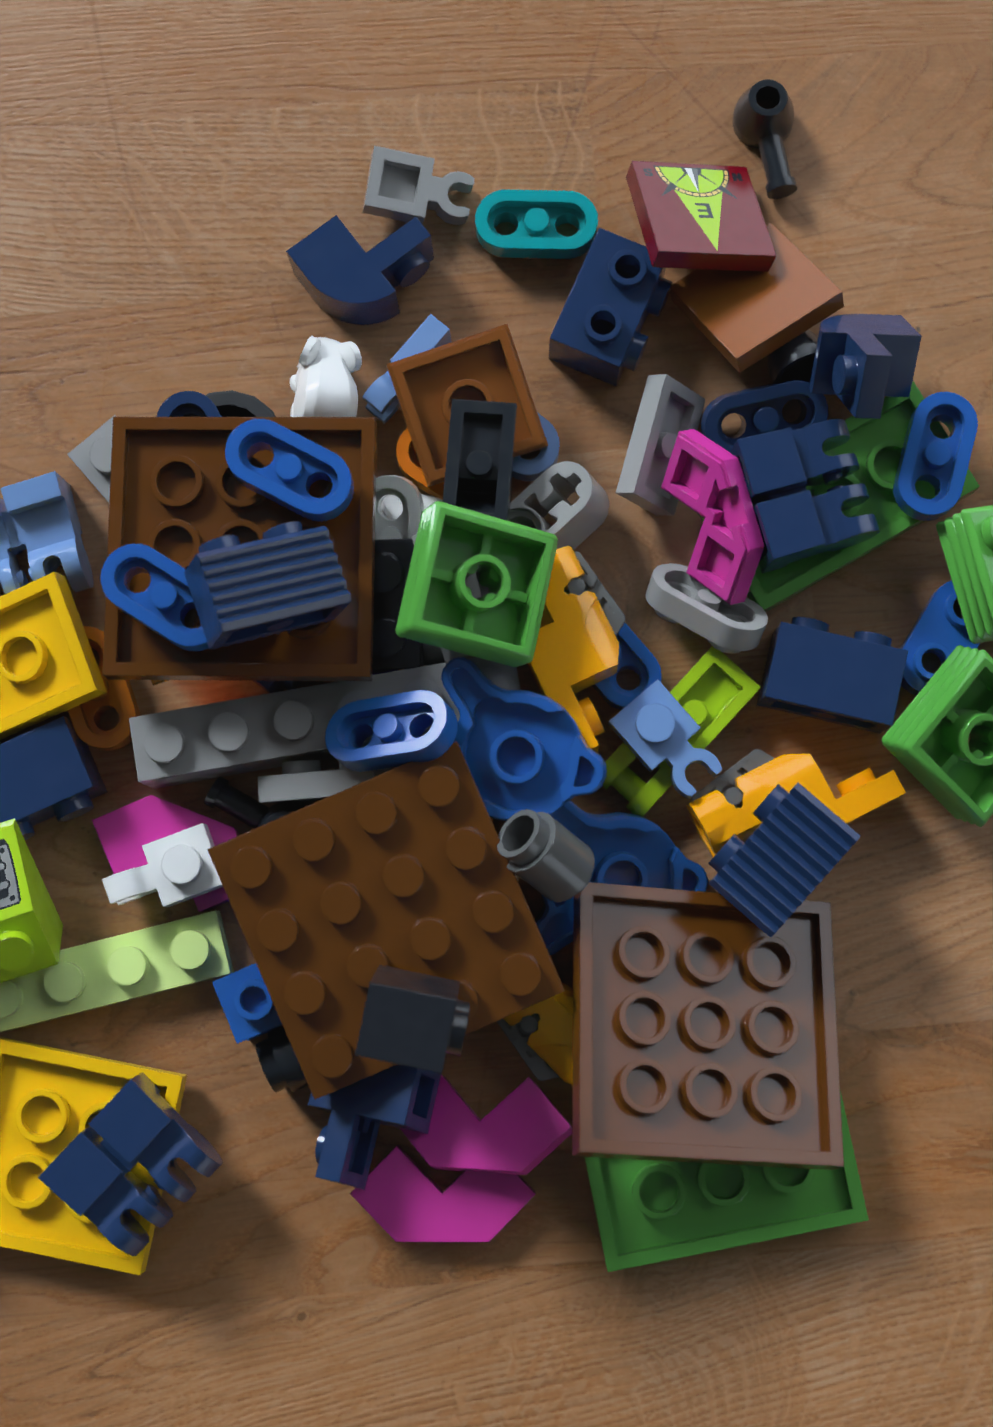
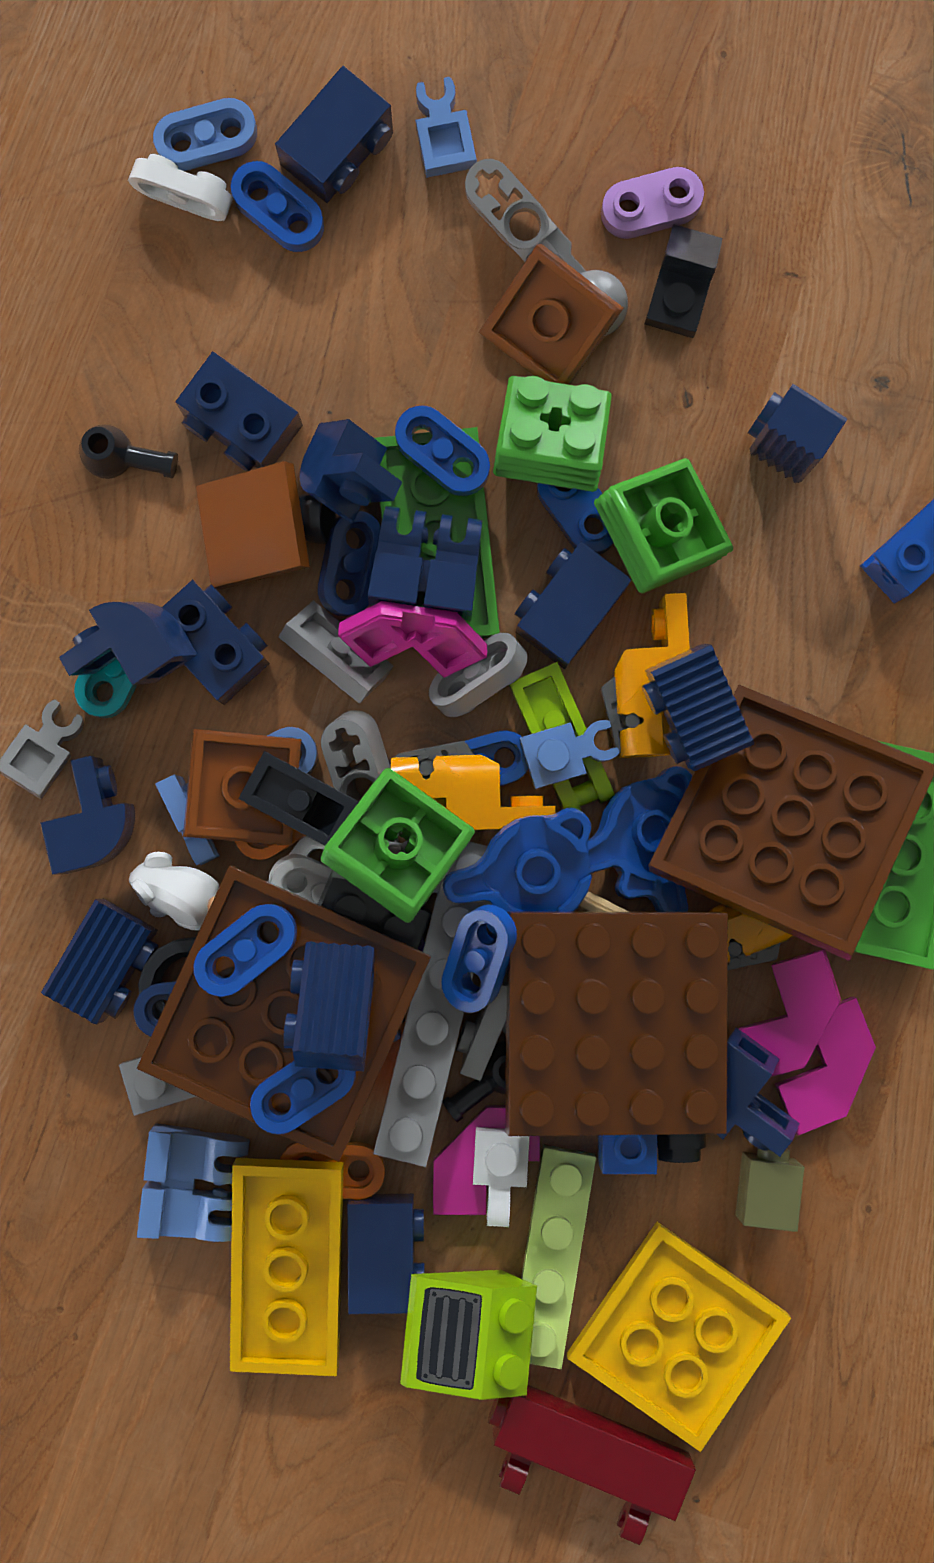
camera: 80 degrees left, 5 degrees up
dark blue legs [38,1073,223,1256] -> none
black brick [355,965,470,1073] -> none
dark grey brick [497,809,595,902] -> none
tile [626,161,776,272] -> none
none -> dark blue brick [41,898,159,1025]
none -> dark blue brick [59,602,198,685]
none -> dark blue brick [175,351,303,471]
none -> olive brick [735,1148,805,1232]

